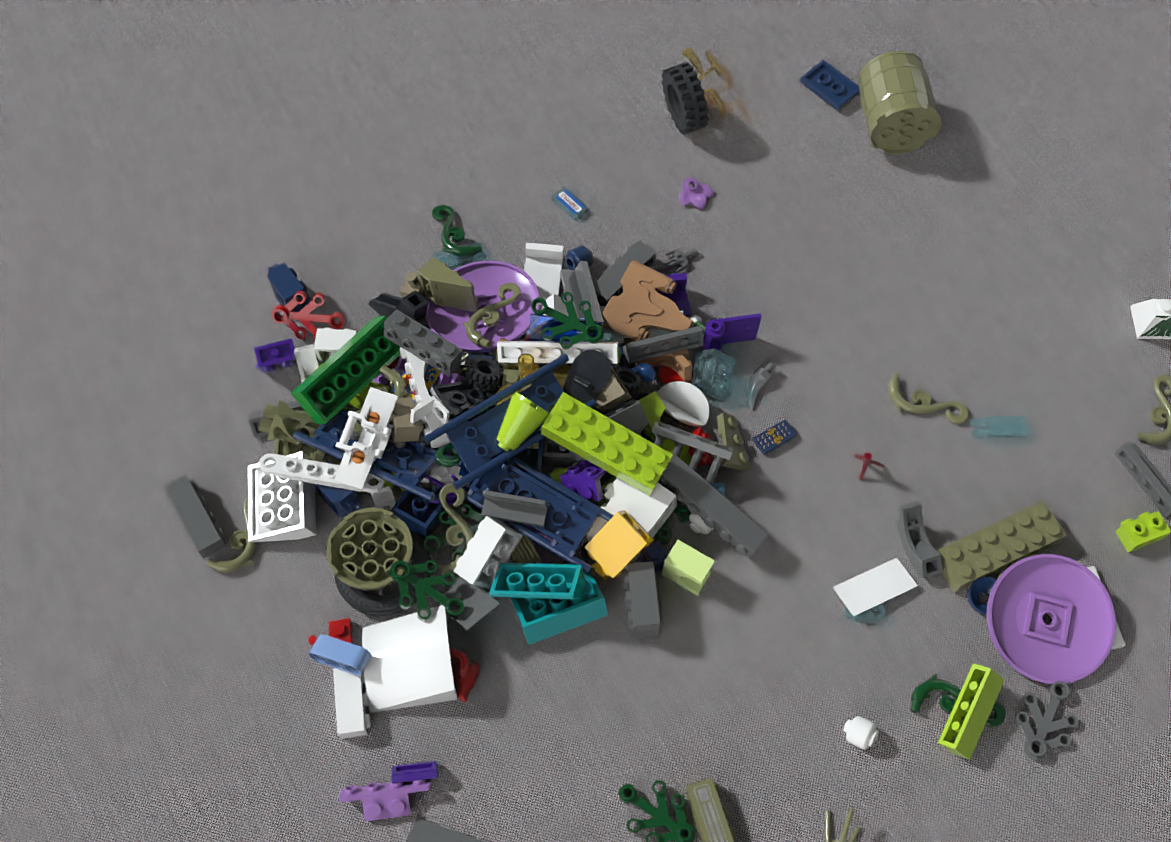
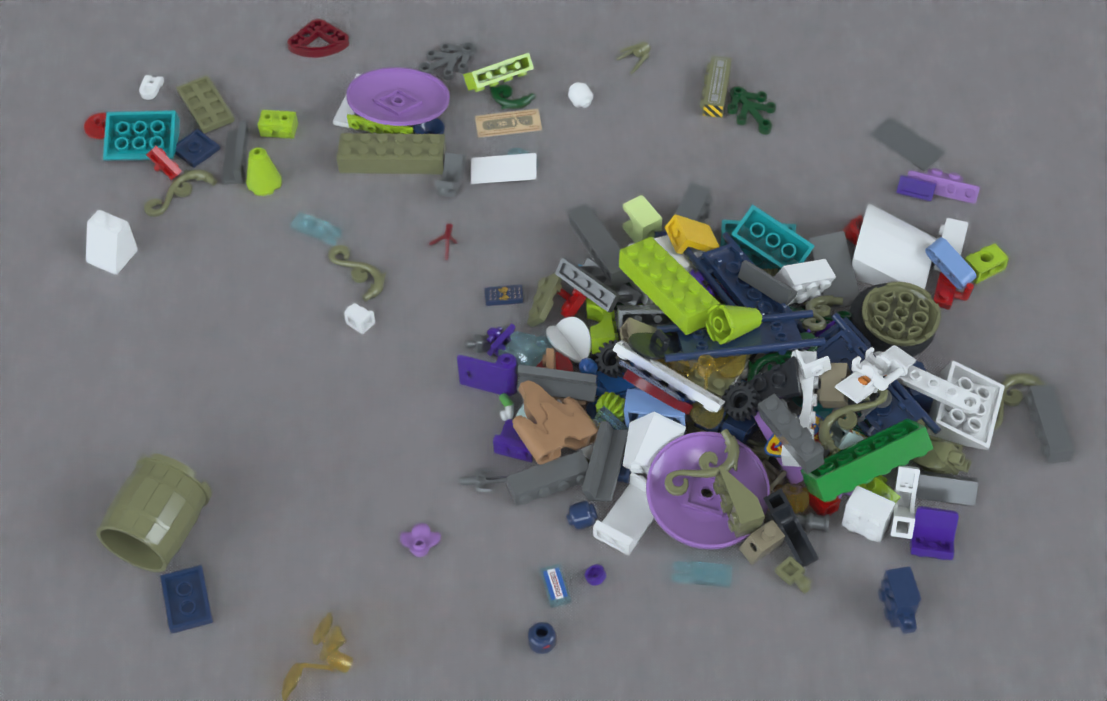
camera: 150 degrees left, 10 degrees down
red plant [271,291,346,339] -> none
dark green plant [390,560,464,621] -> none
dark green plant [432,205,483,258] -> none
dark green plant [531,292,604,350] -> none
black tyre [661,62,709,135] -> none
none -> lime cone [246,147,282,196]
none -> white brick [344,303,375,335]
none -> sticker [475,109,542,138]
none -> dark purple hips [487,323,520,357]
none -> dark blue head [528,622,556,654]
none -> dark purple tile [584,564,607,586]
none -> olive plate [775,556,812,594]
none -> lime brick [964,243,1009,284]

